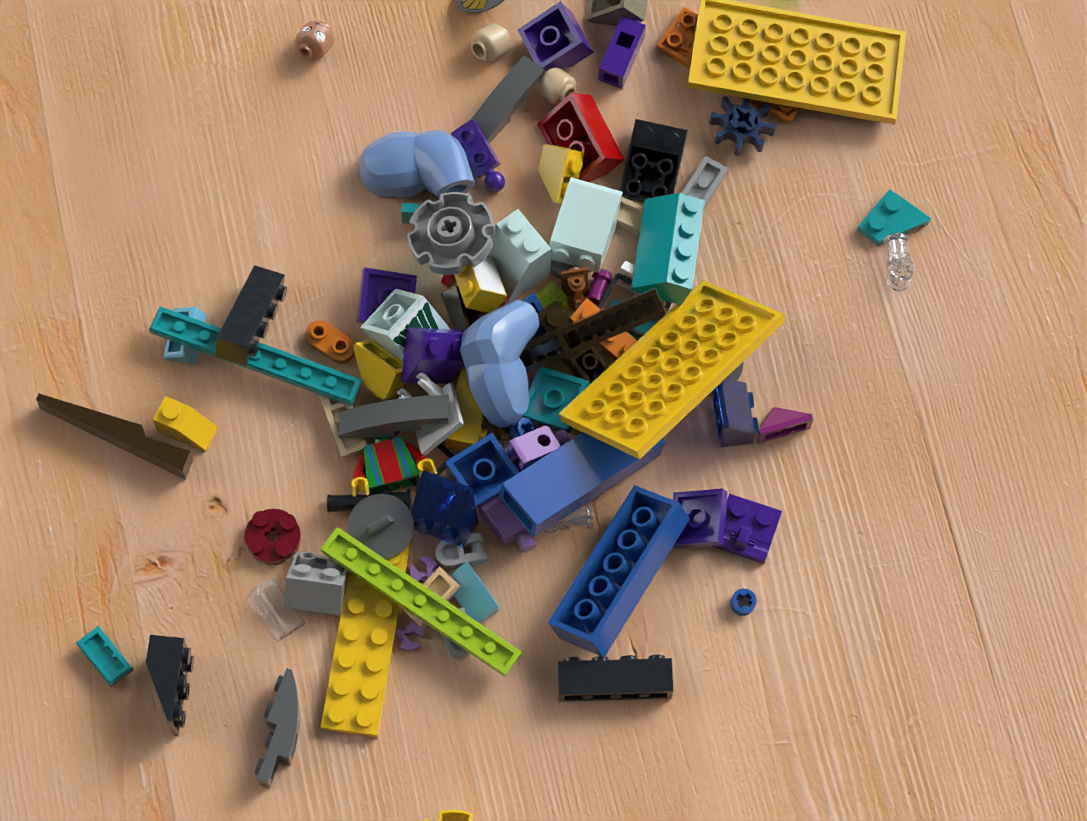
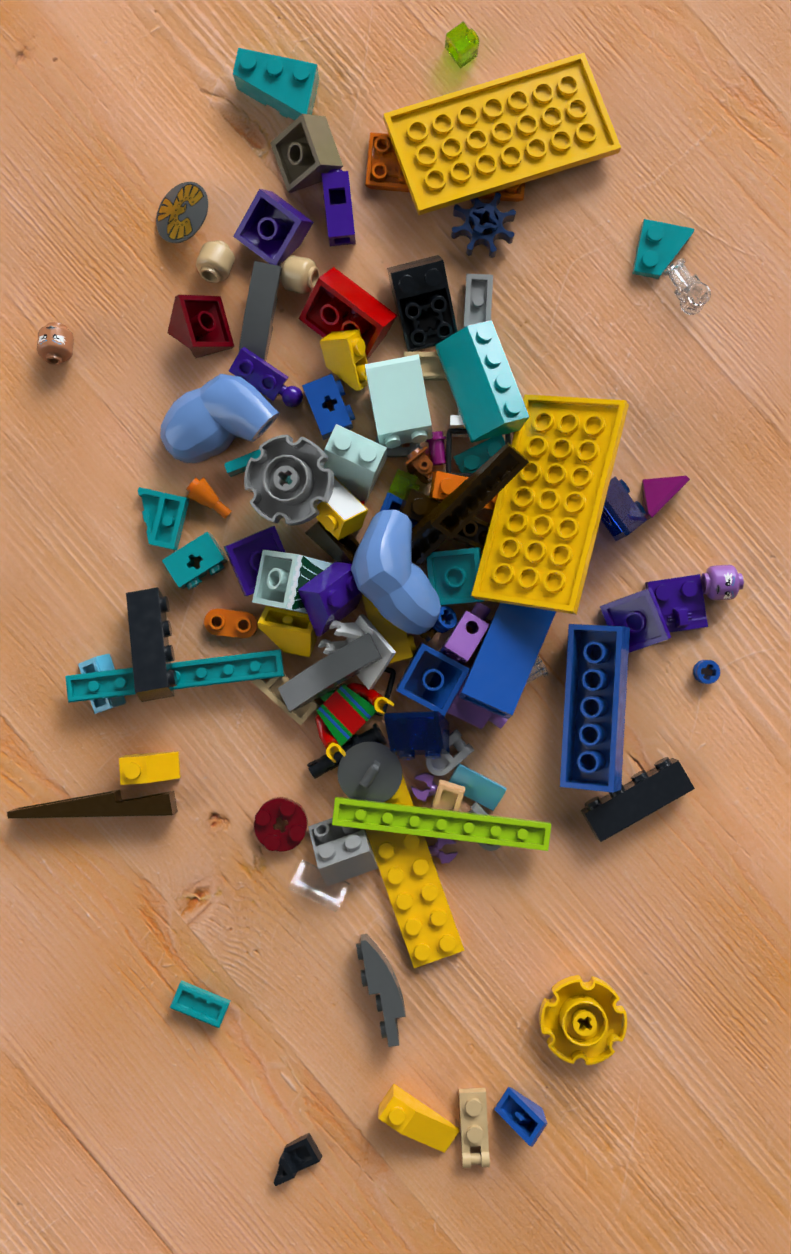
camera: 30 degrees left, 20 degrees up
black slope [146,635,194,736] -> none
none -> teal wing [138,487,190,551]
none -> teal brick [162,532,228,590]
none -> dark red slope [167,295,235,358]
none -> orange cone [186,477,232,519]
none -> blue brick [302,374,355,440]
none -> medium lavender head [701,565,744,600]

